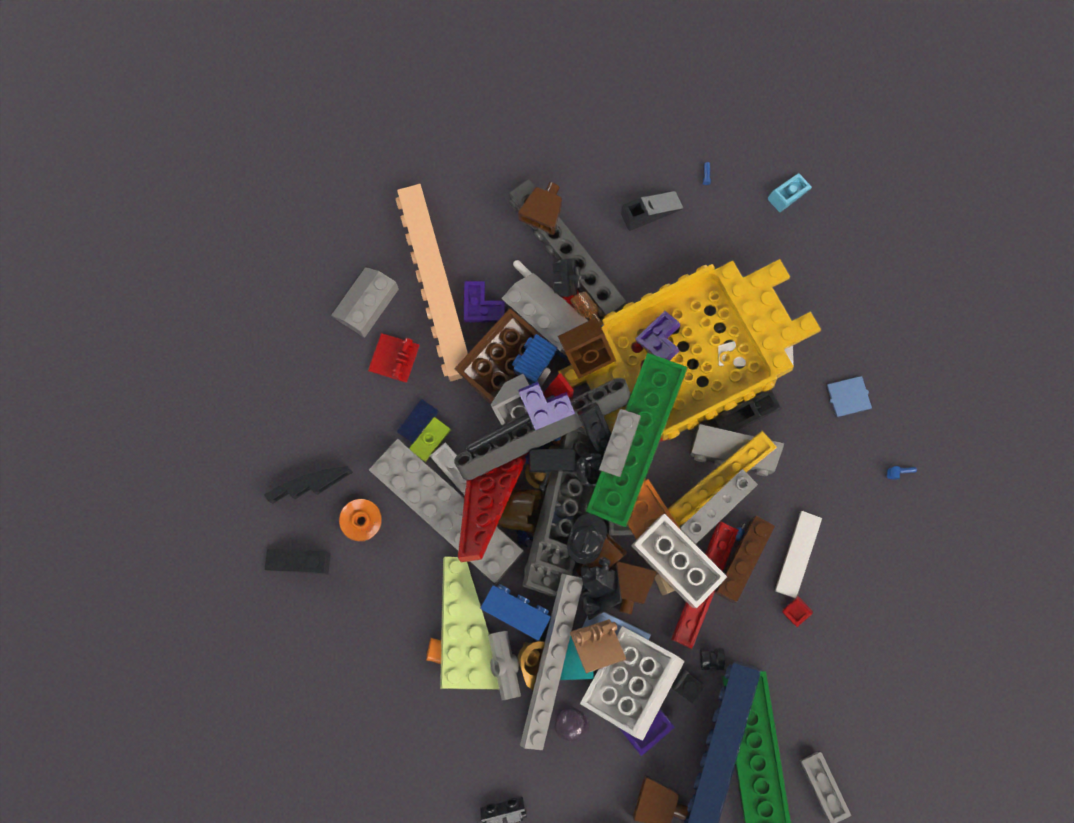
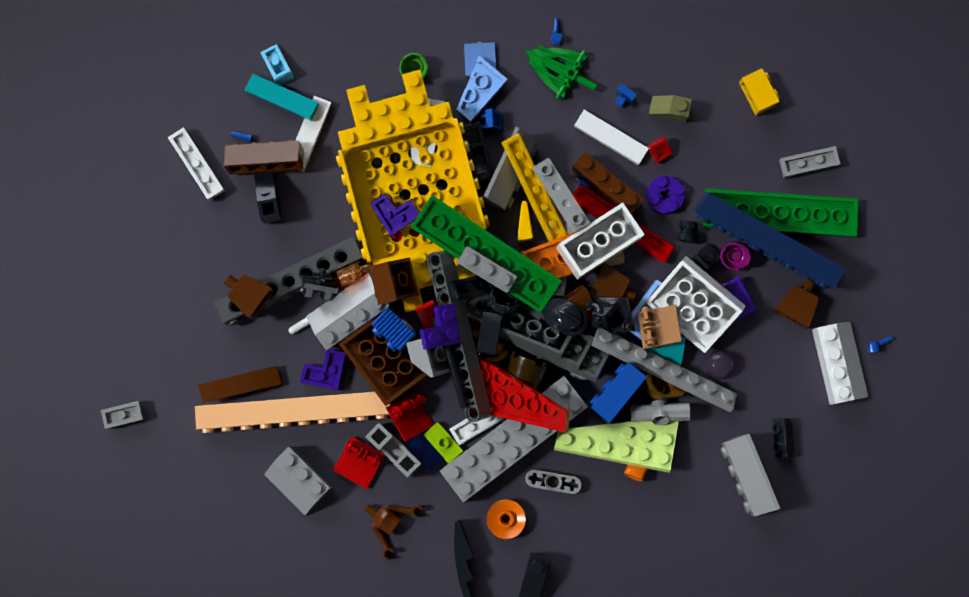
camera: 75 degrees left, 5 degrees up
none -> light grey plate [101,401,144,429]
none -> white plate [168,127,225,201]
none -> reddish brown slope [198,366,281,404]
none -> brick [224,140,304,175]
none -> teal tile [244,74,319,121]
none -> white tile [296,96,332,172]
none -> reddish brown piece [364,504,424,560]
none -> light grey arch [365,423,422,478]
none -> red hinge [386,392,434,441]
none -> bright green hair [399,53,428,78]
none -> light blue wing [456,56,508,123]
none -> blue tile [480,108,503,132]
none -> yellow slope [517,201,533,243]
none -> light grey beam [525,470,581,494]
none -> green bar [526,45,597,99]
none -> blue tile [615,83,637,108]
none -> dark purple plate [646,176,685,215]
none -> olive slope [648,95,692,123]
none -> magenta hair [720,242,751,271]
none -> light grey slope [720,434,781,517]
none -> yellow brick [739,68,779,116]

